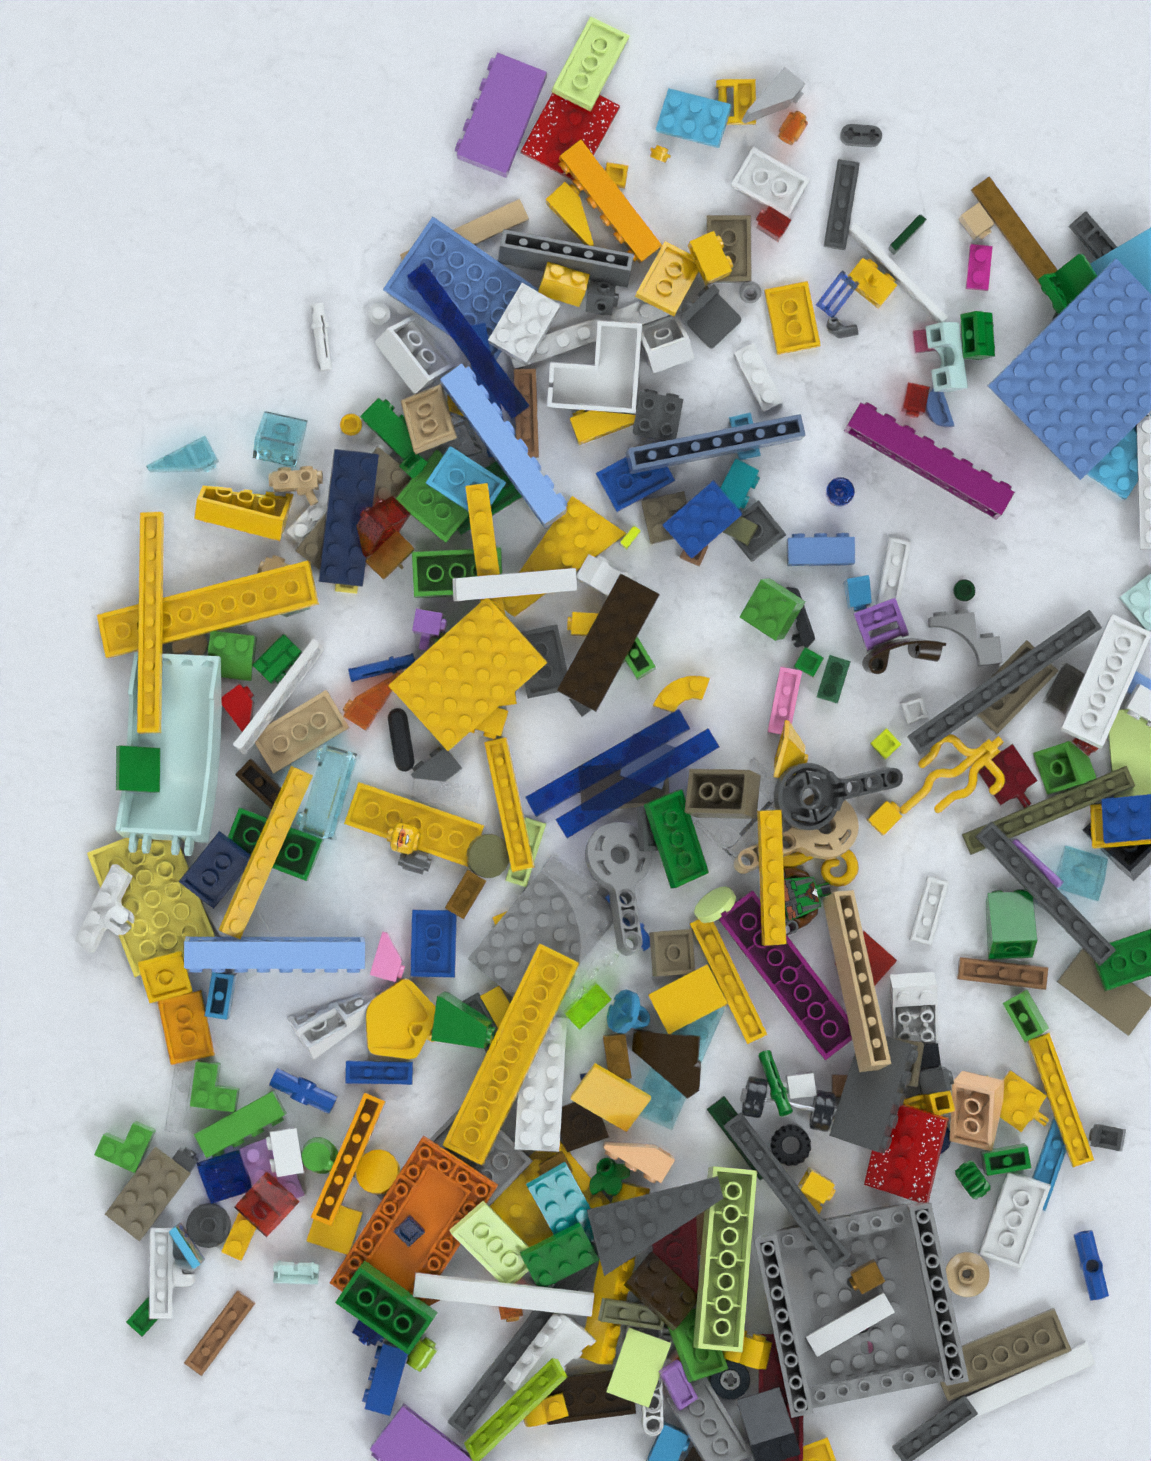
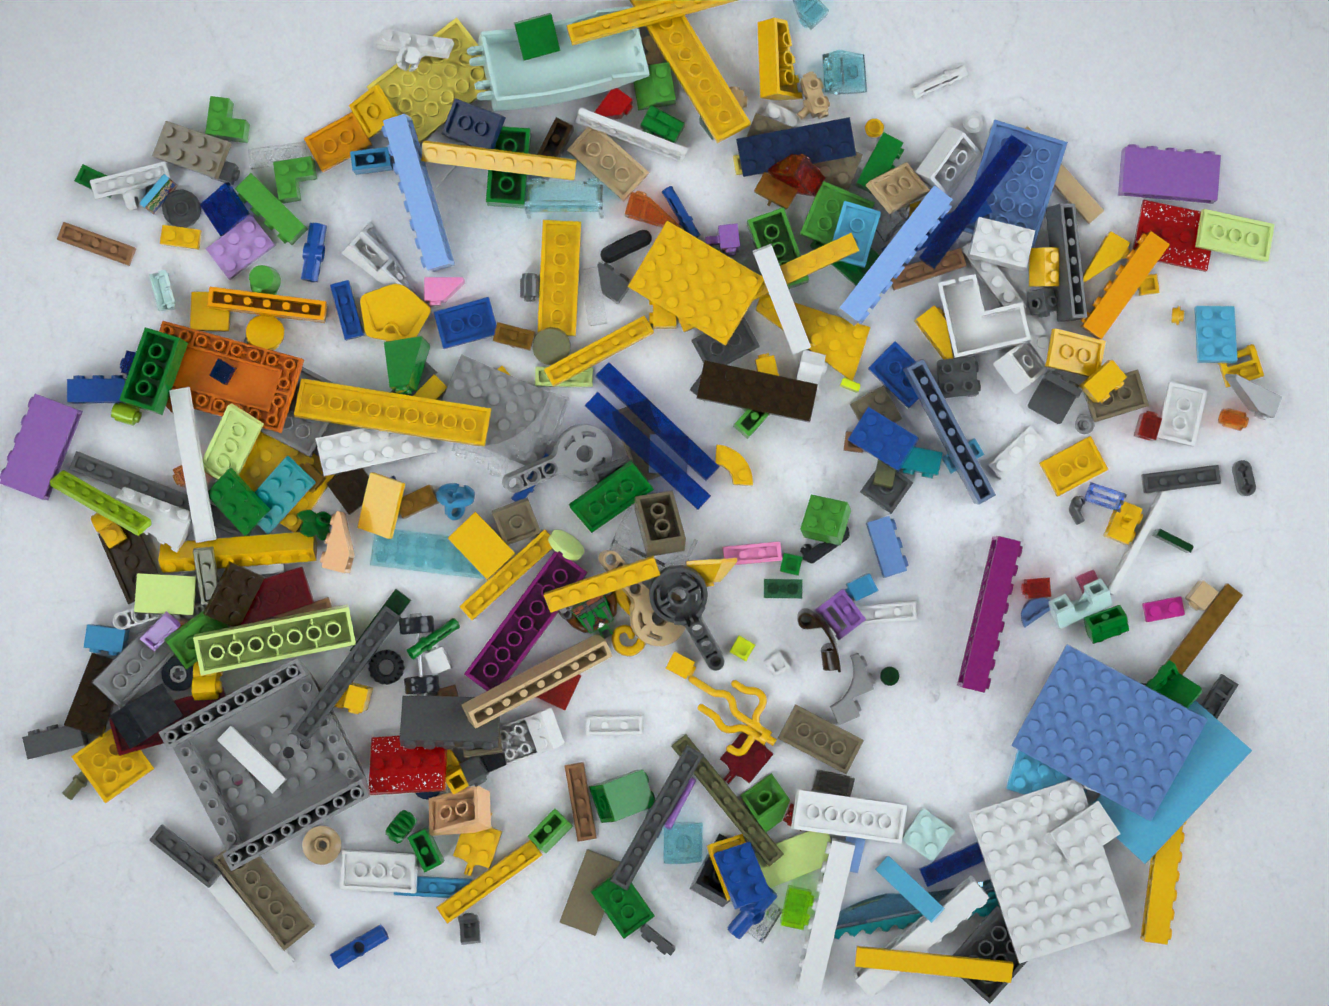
camera: 75 degrees right, 0 degrees up
clear red slope [234,1172,300,1238] -> none
white brick [266,1127,304,1177] -> none
yellow head [387,823,421,855] -> none
green plate [399,450,428,479] -> none
clear neon green brick [563,981,612,1030] -> none
dark grey wing [587,1176,724,1276] -> none
dark brown panel [632,1030,701,1099] -> none
clear blue head [825,477,855,507] -> none
pearl gold brick [849,1259,886,1294] -> none
dark grey plate [907,610,1102,755] -> none

